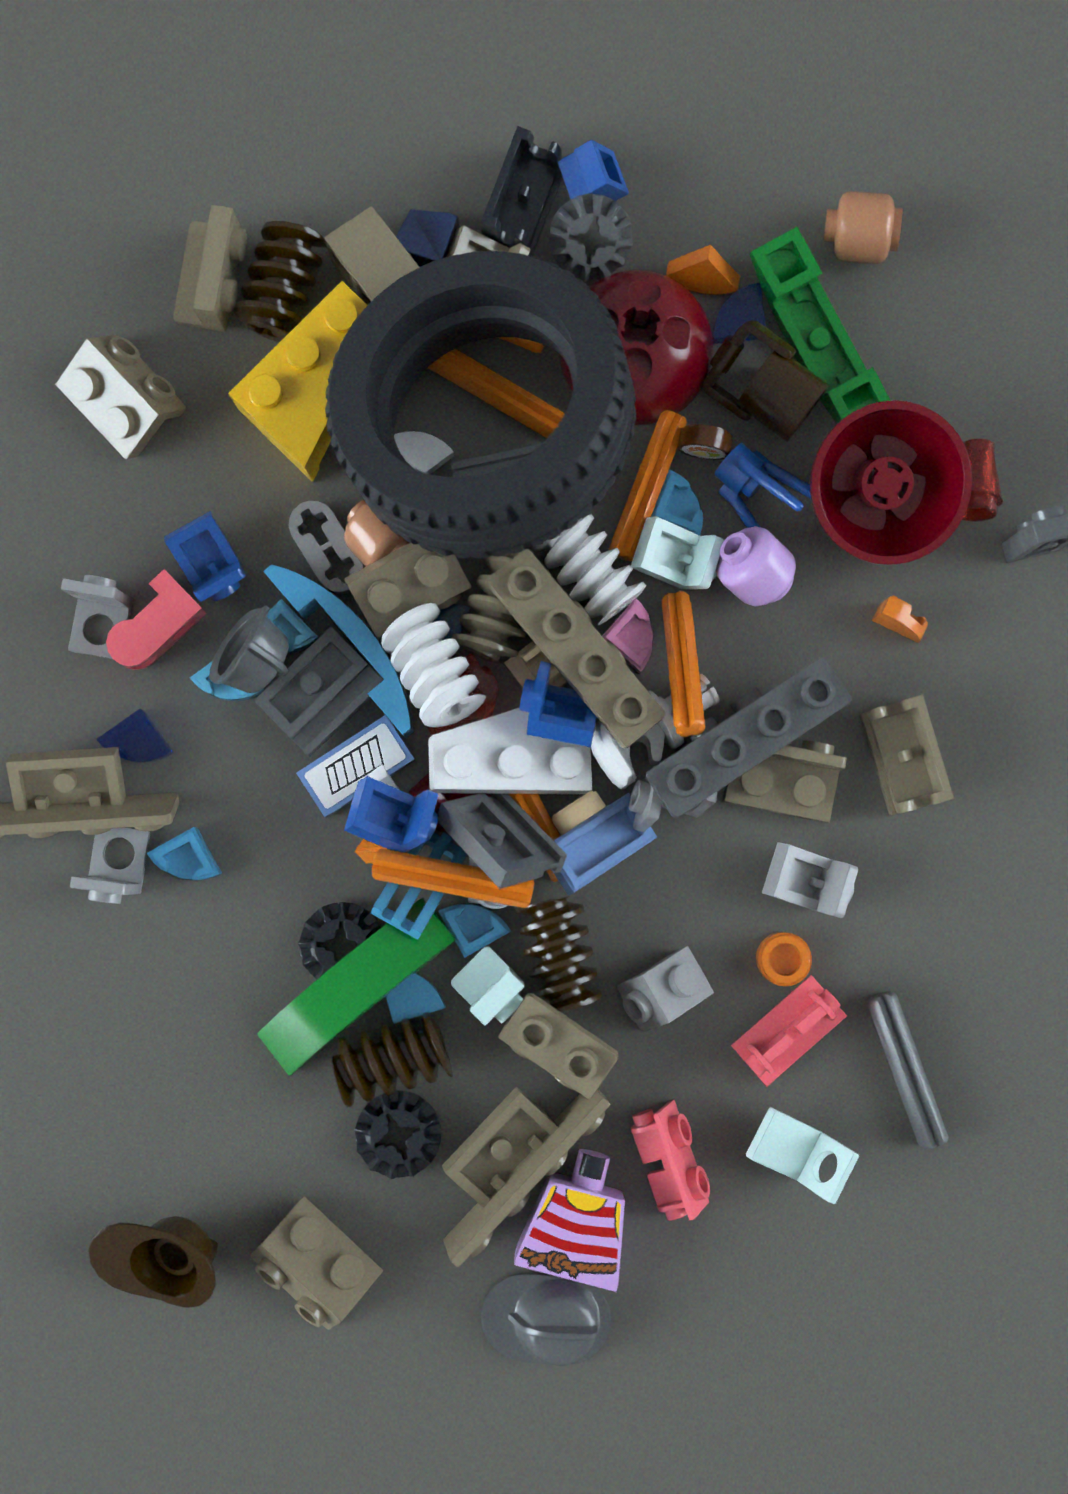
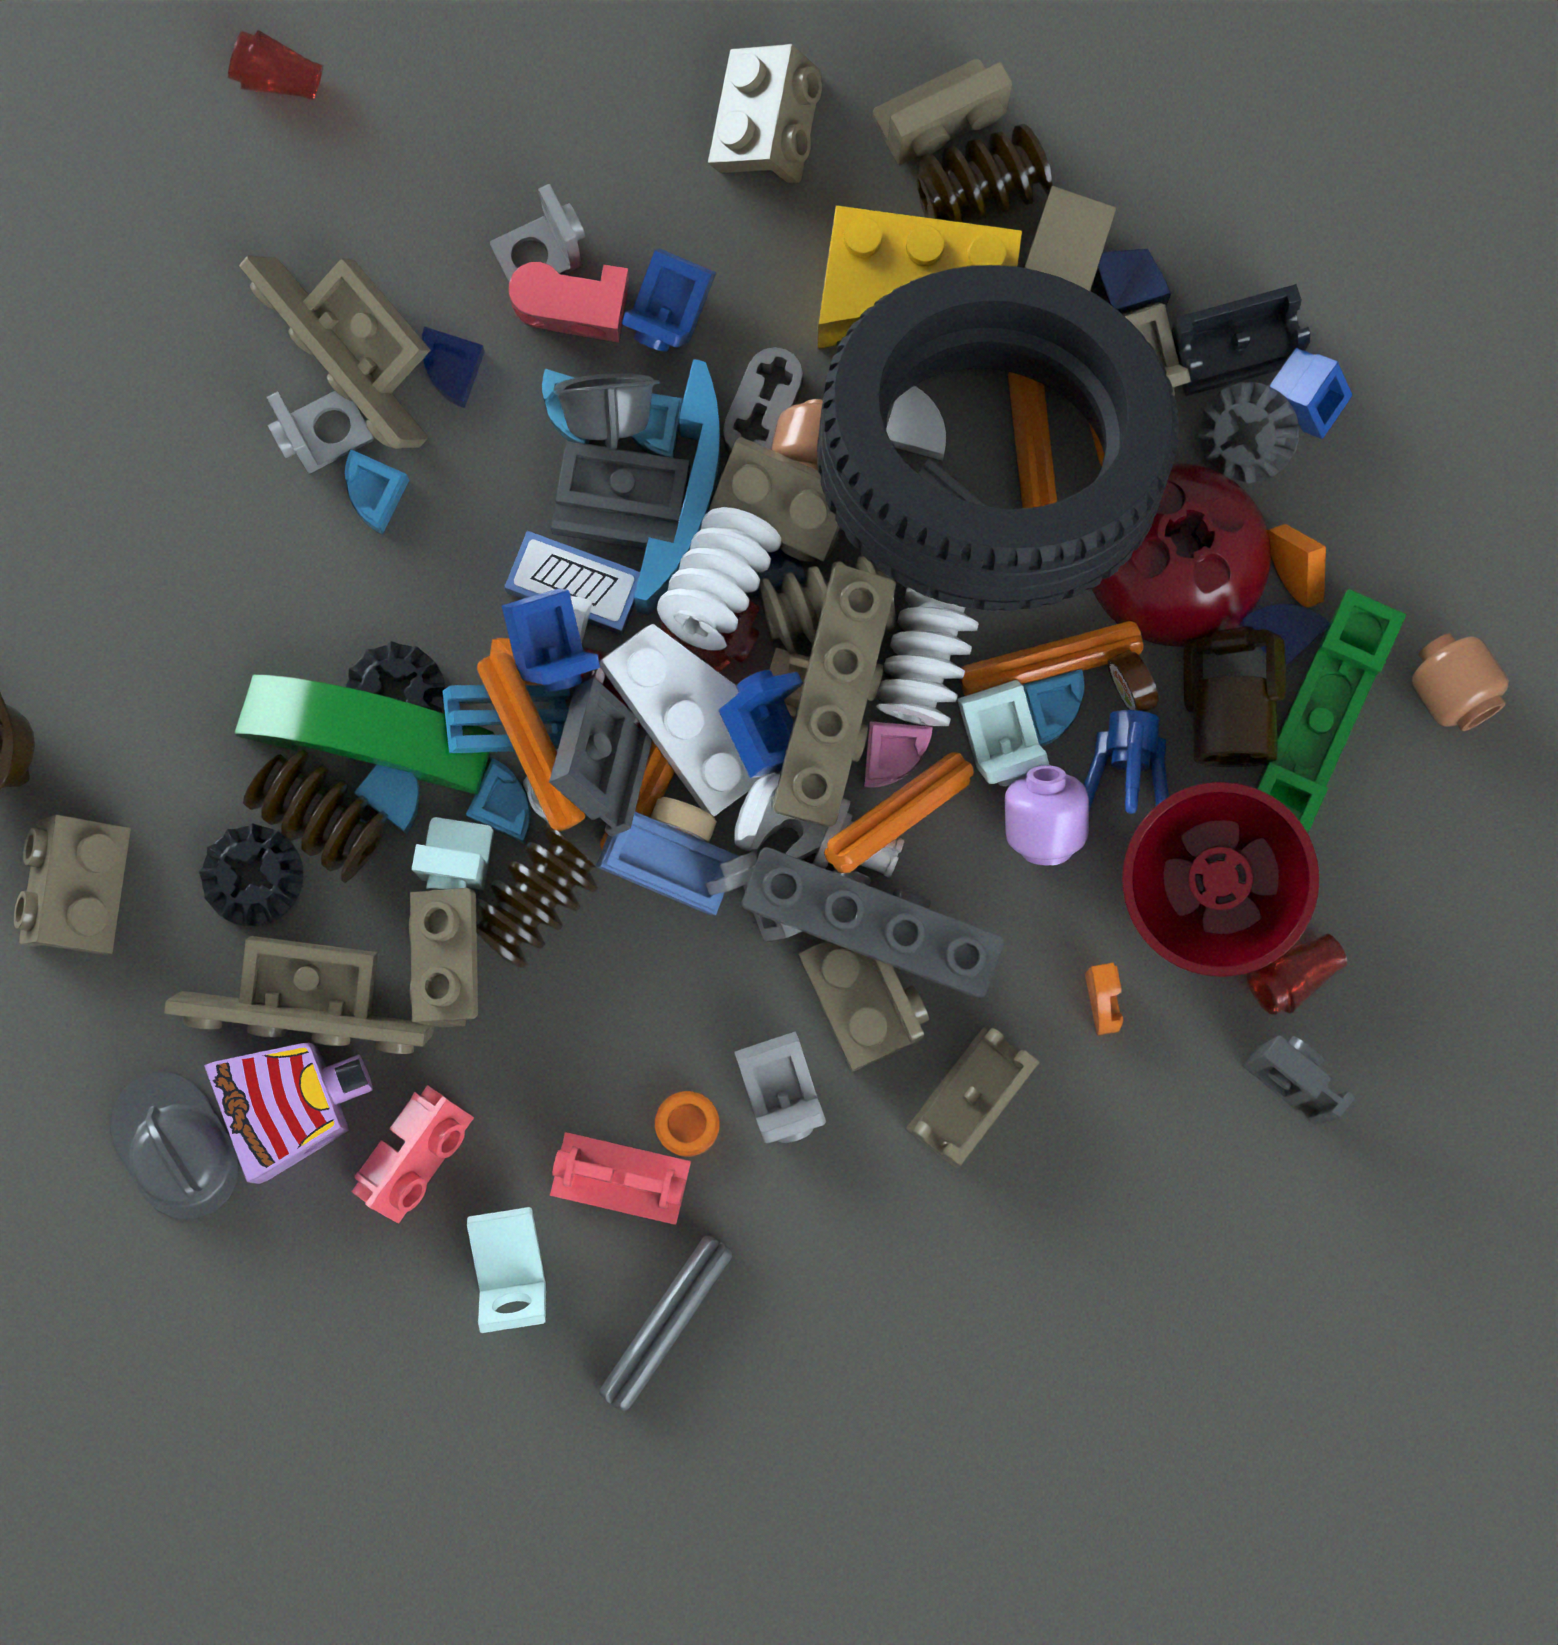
camera: 55 degrees right, 5 degrees down
light grey bracket [617,946,714,1032] -> none

